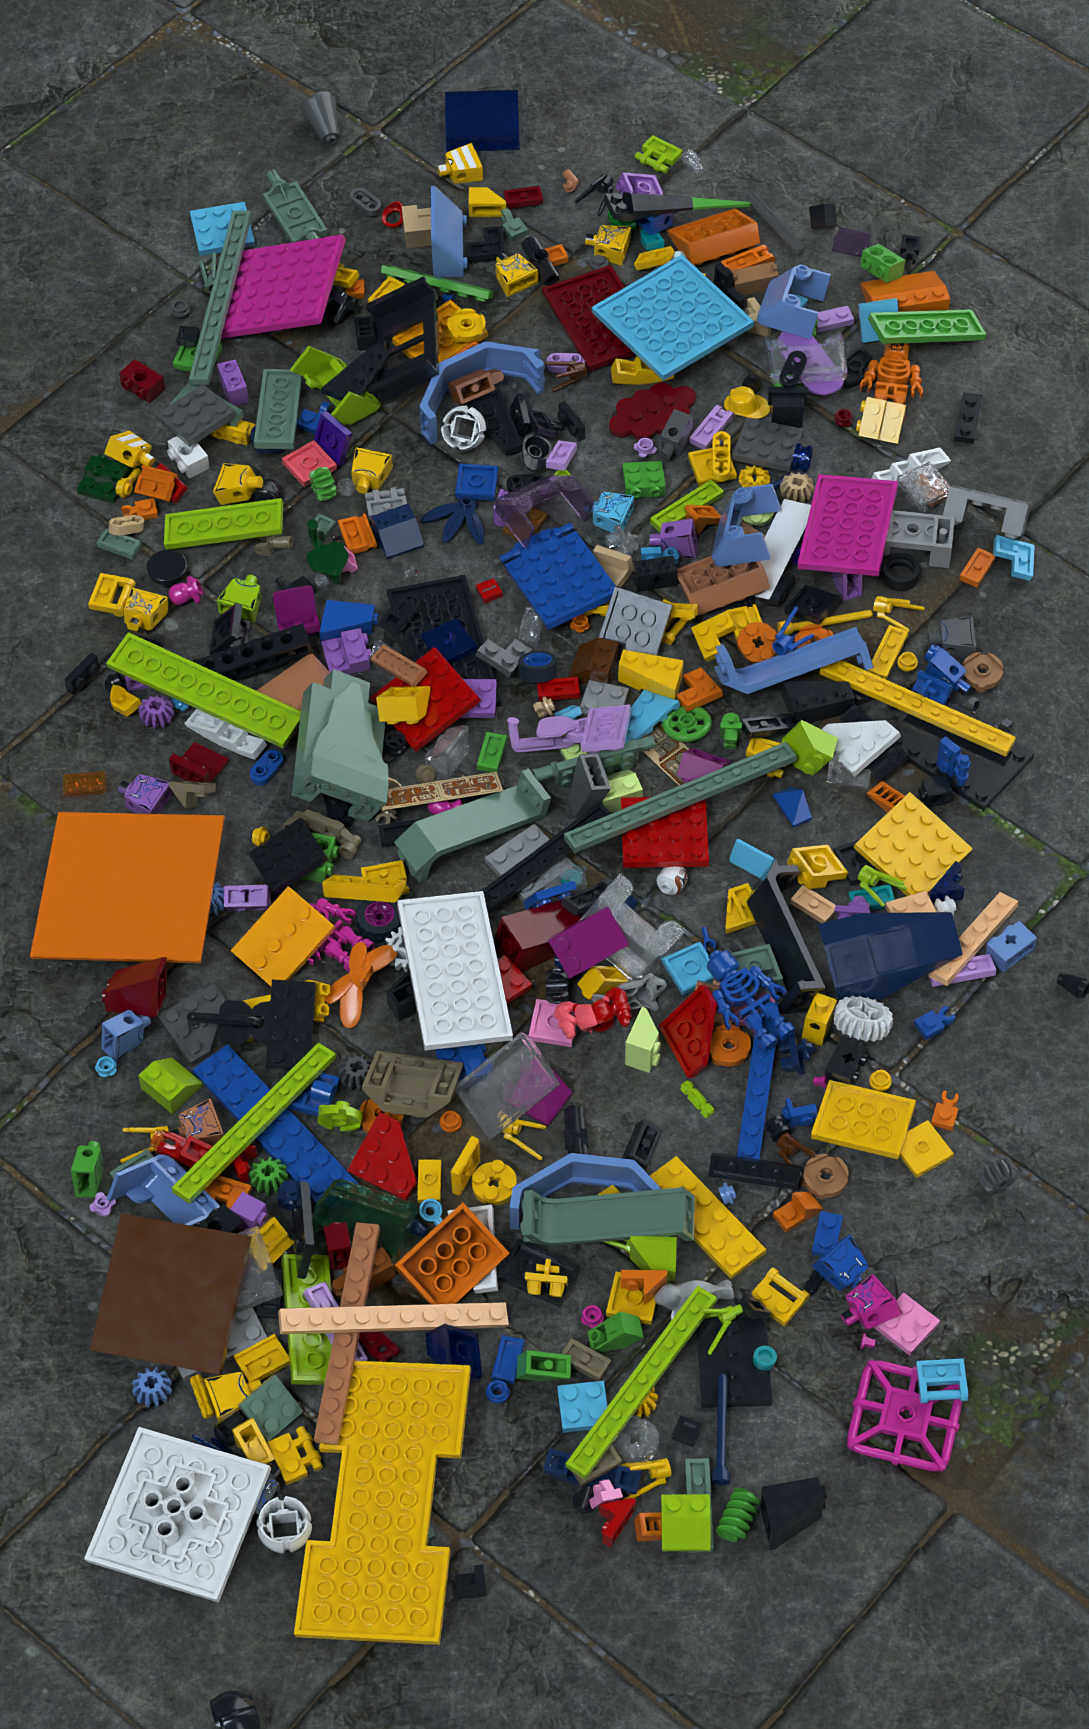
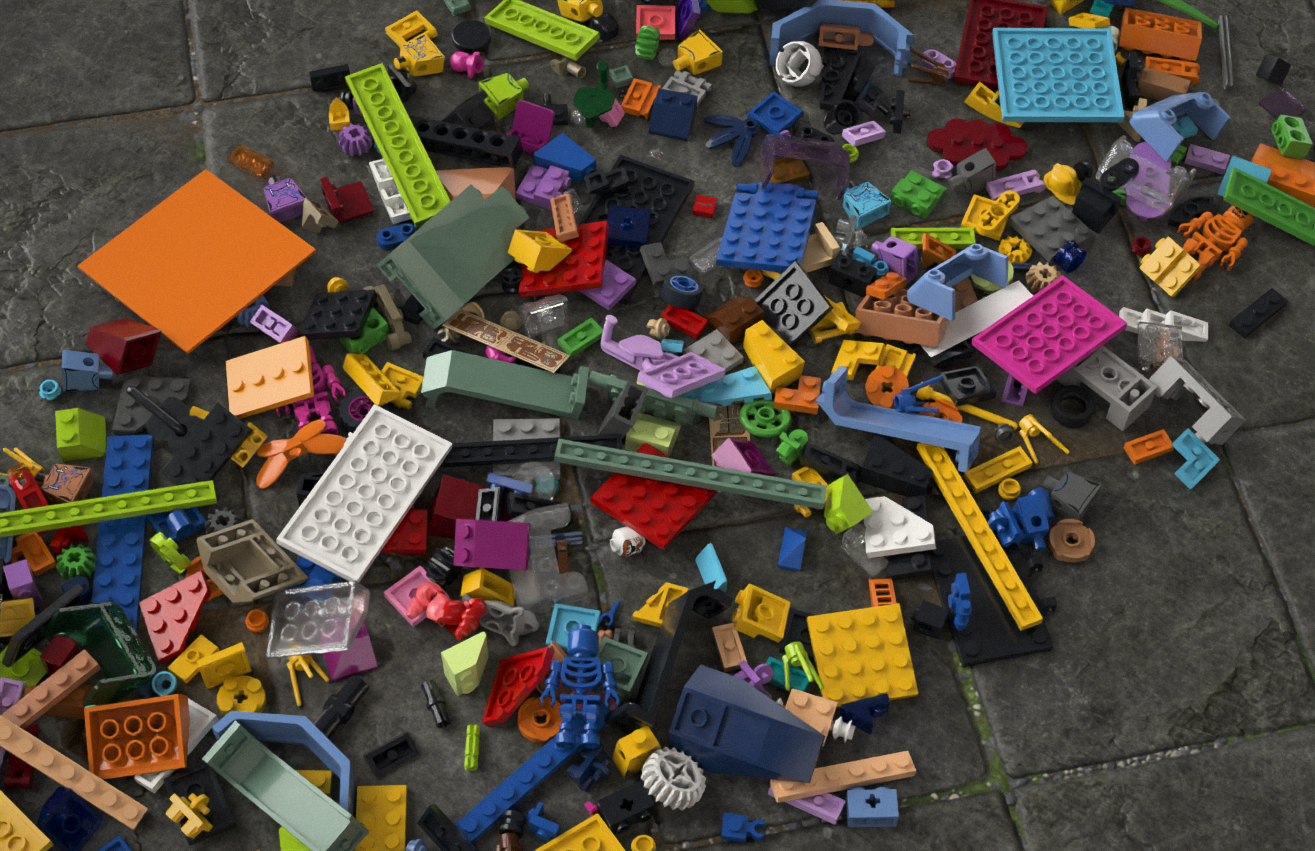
camera: 35 degrees right, 0 degrees up
none -> black pin [421,680,451,729]
none -> black slope [476,487,506,521]
none -> orange plate [866,272,907,300]
none -> dark grey plate [993,424,1015,444]

